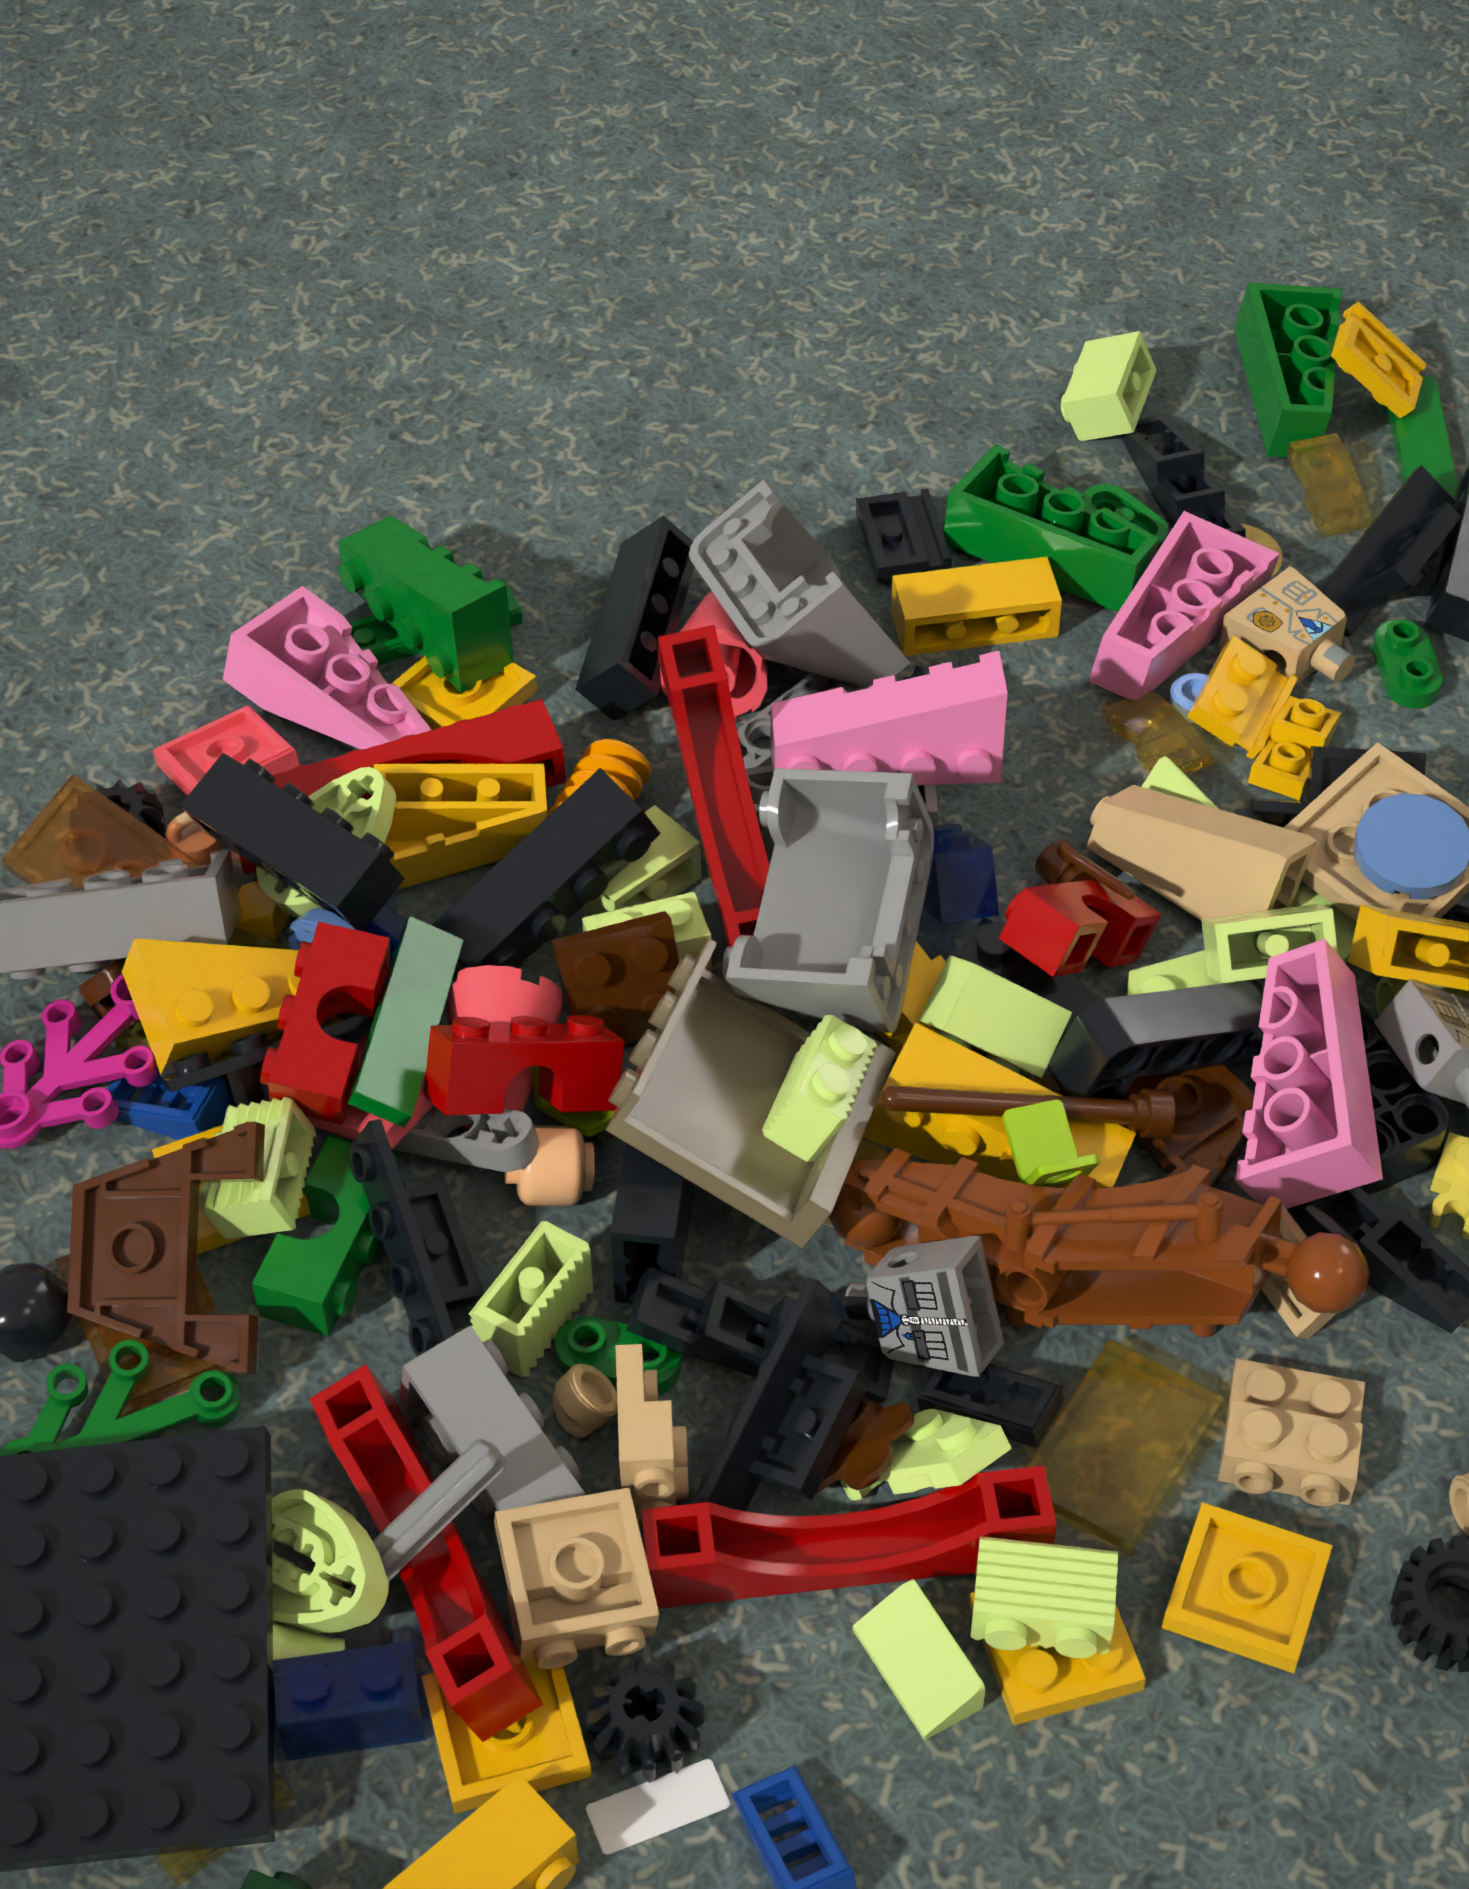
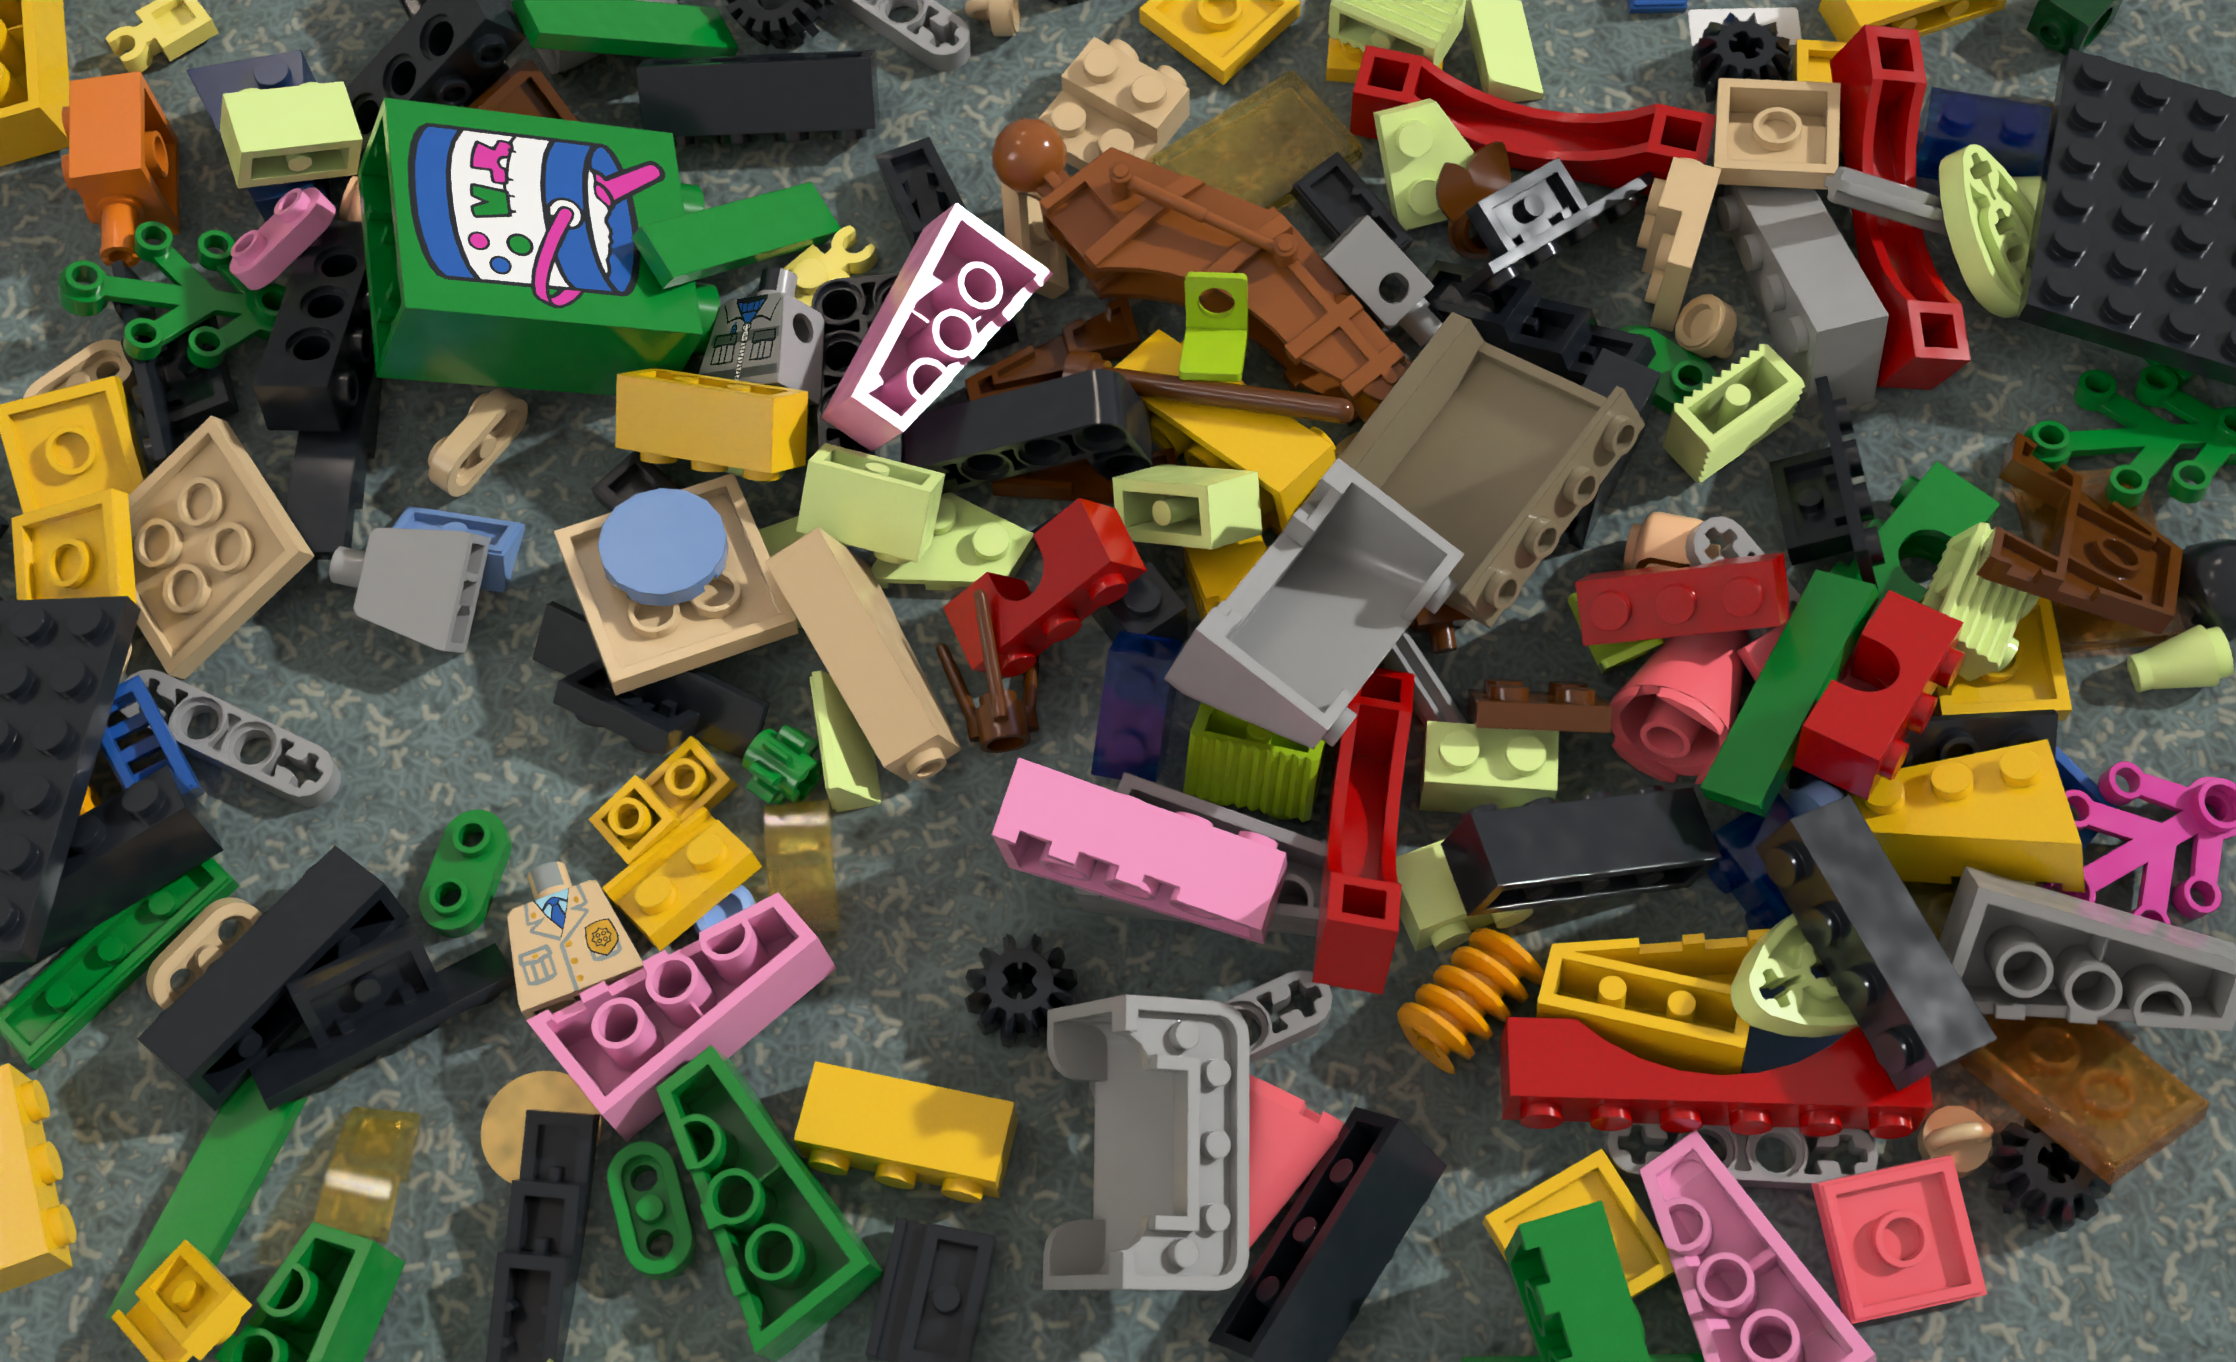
camera: 155 degrees left, 15 degrees up
yellowish green brick [762,1015,878,1162] -> none
none -> green gear [742,724,823,807]
none -> yellowish green cone [2127,624,2234,693]

